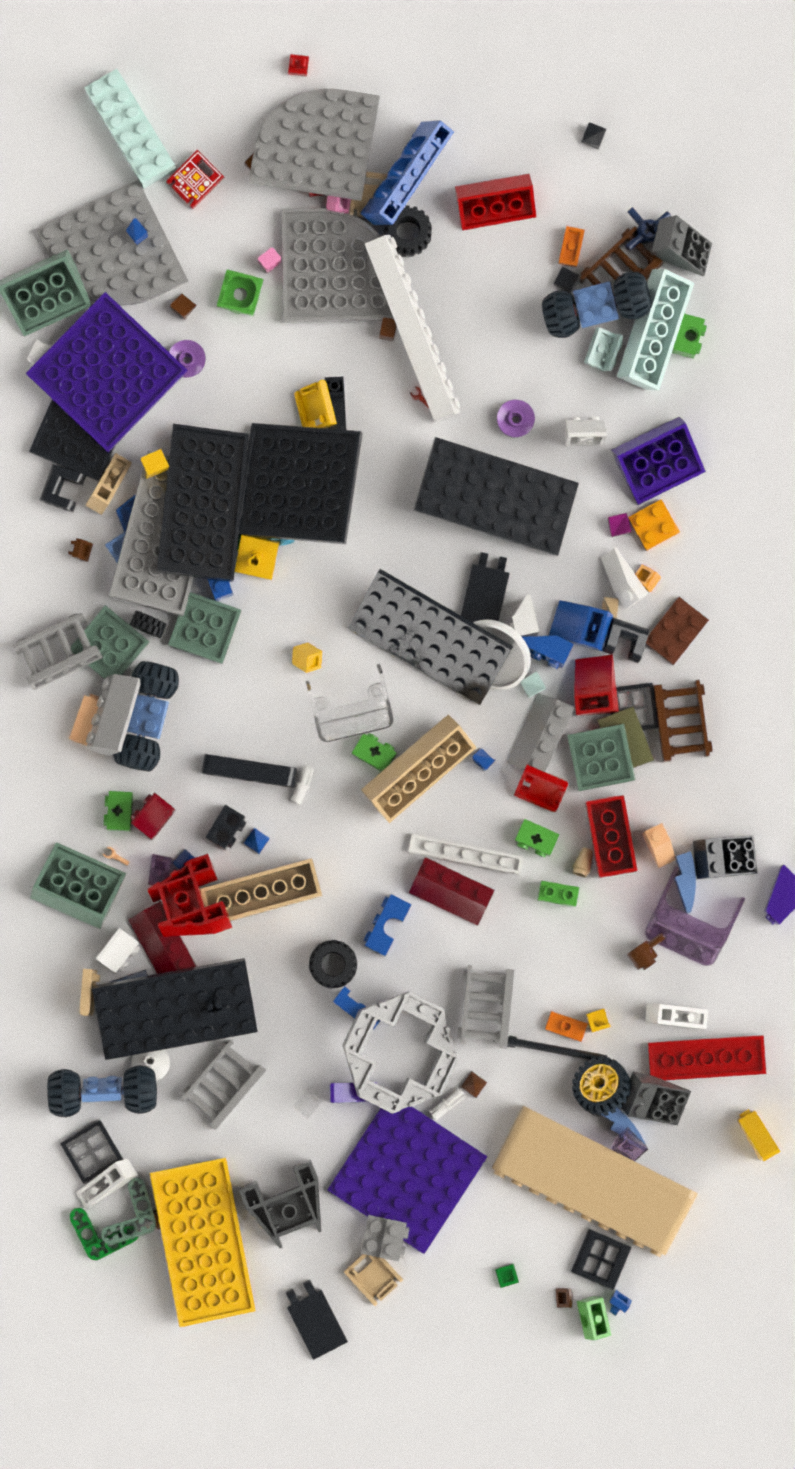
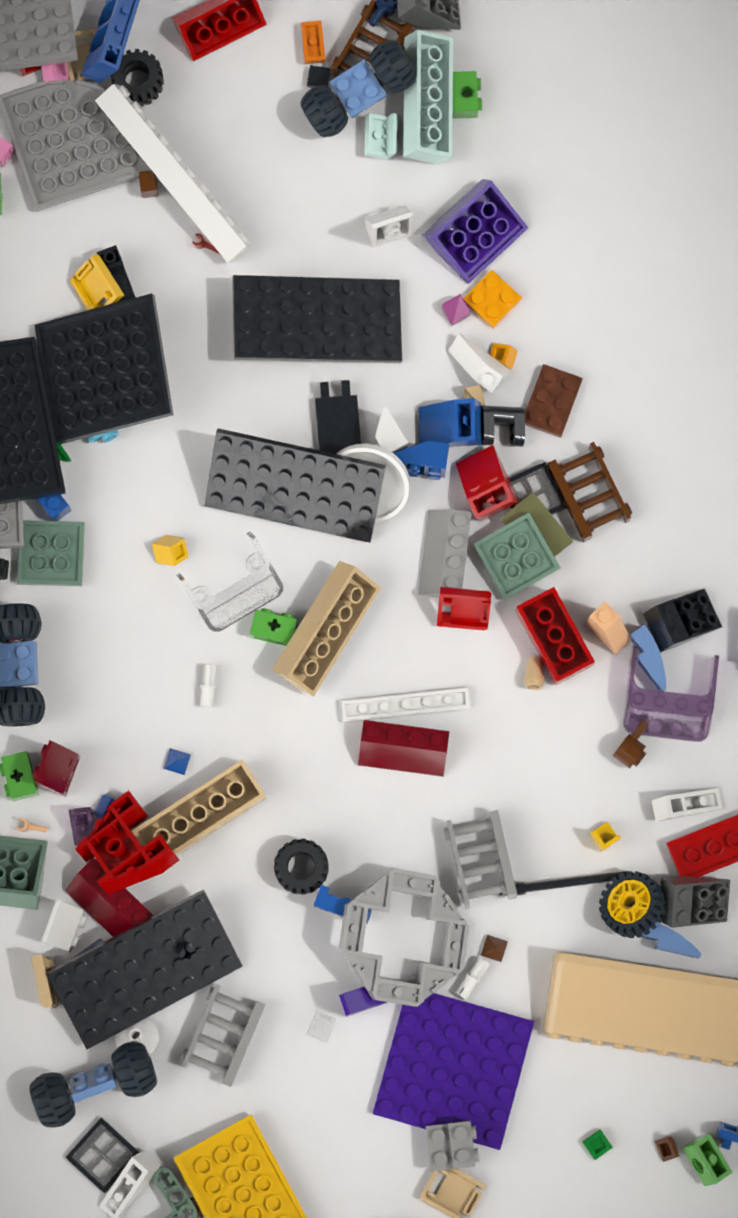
camera: 15 degrees left, 5 degrees down
black beam [201,754,297,788] -> none
black brick [206,804,247,850] -> none
yellow tile [235,535,280,580] -> none
dark grey wedge [239,1159,321,1248] -> none
blue arch [363,894,412,957] -> none
blue slope [472,749,496,771] -> none
medium lavender dish [497,399,535,437] -> none
bright green brick [515,819,560,858] -> none
light aqua slope [520,672,546,698] -> none
bright green brick [537,881,579,907] -> none
orange plate [545,1011,588,1042] -> none
black piece [571,1229,632,1290] -> none
clear purple slope [611,1127,648,1161] -> none

